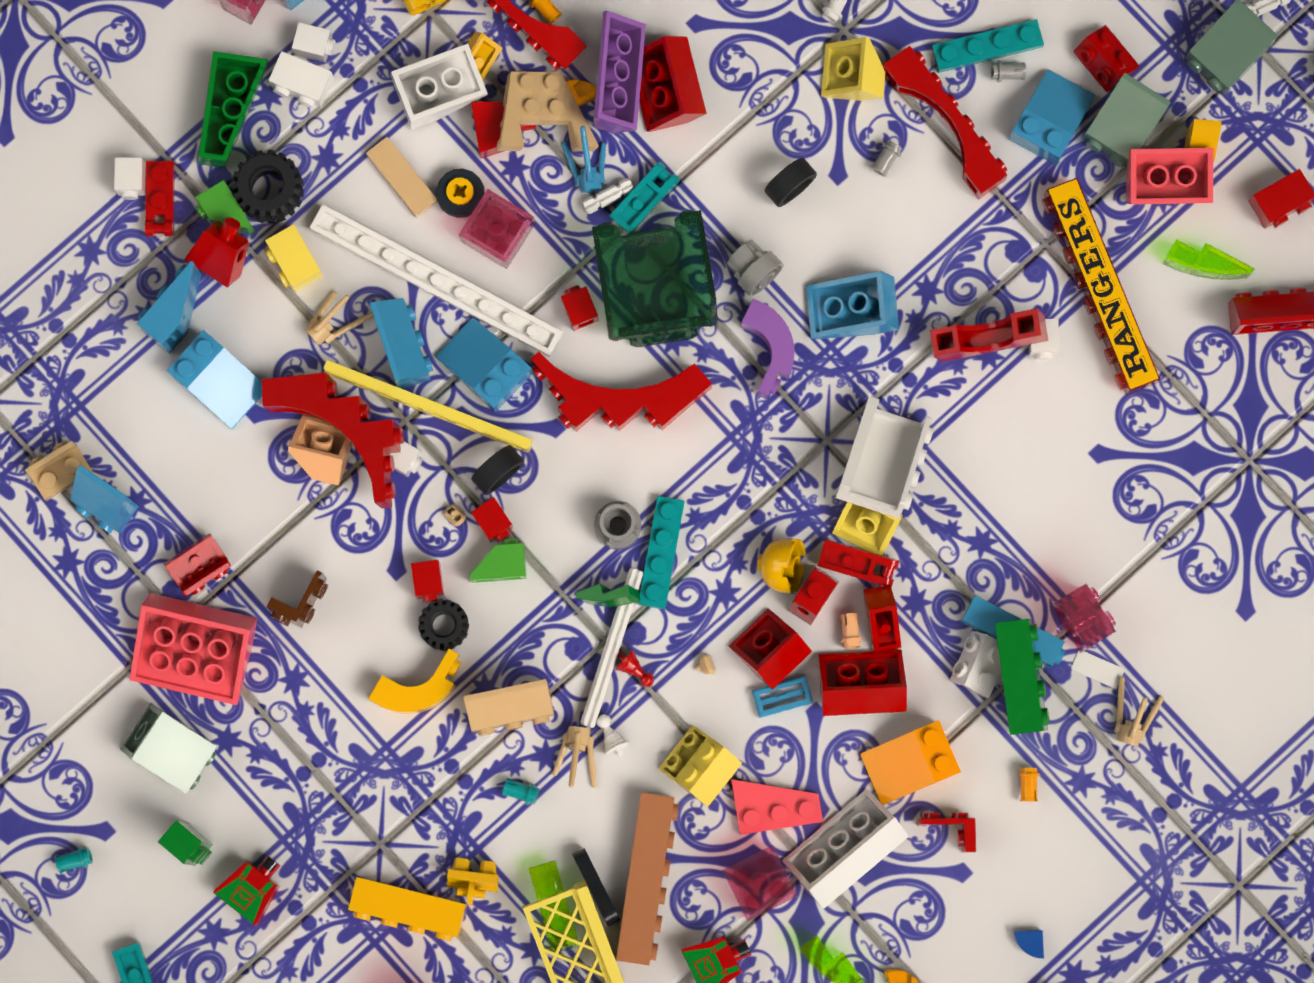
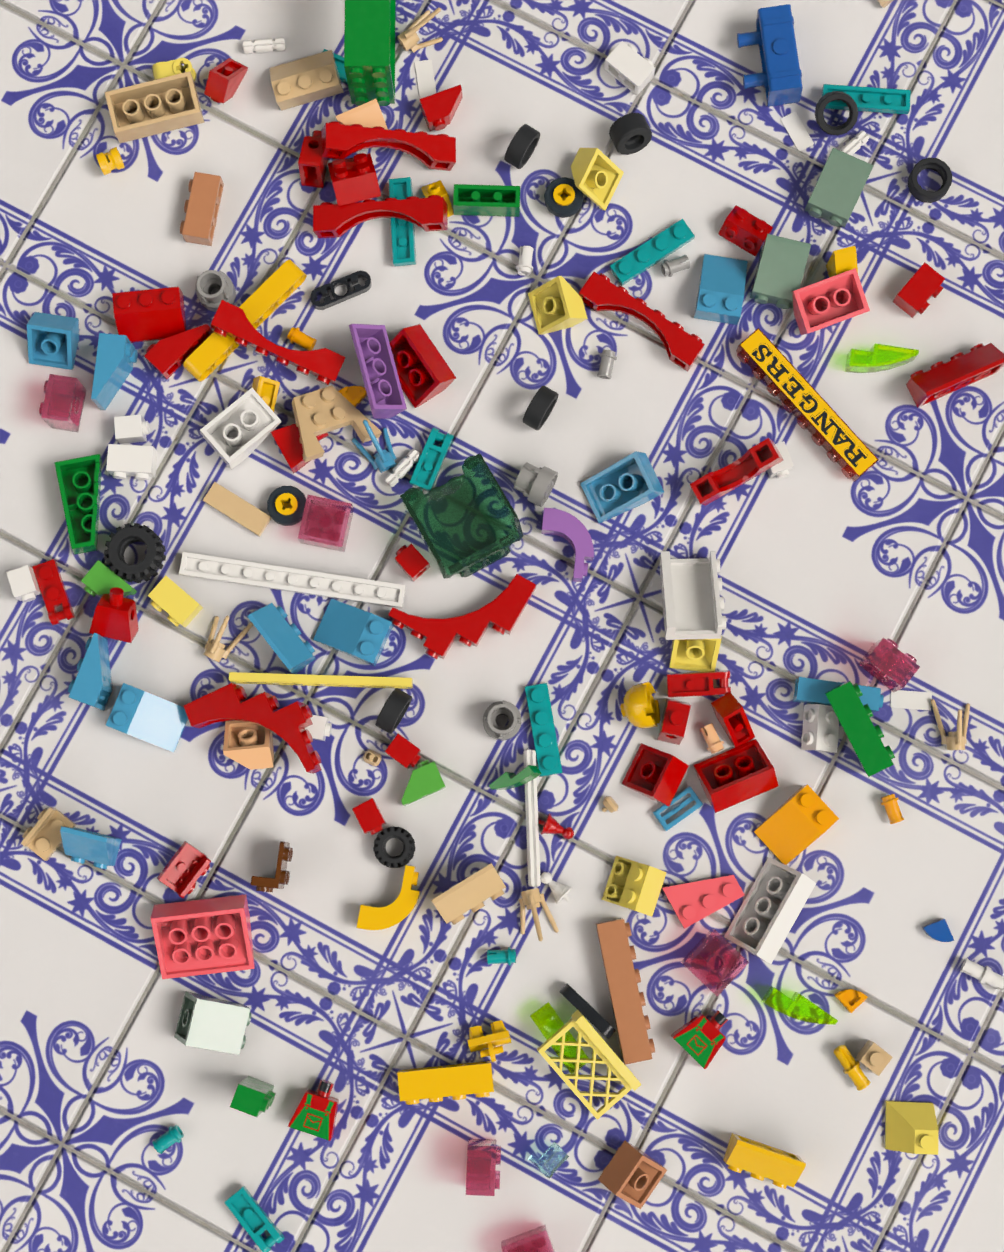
camera: 20 degrees left, 0 degrees up
red bracket [917,813,976,853] -> none

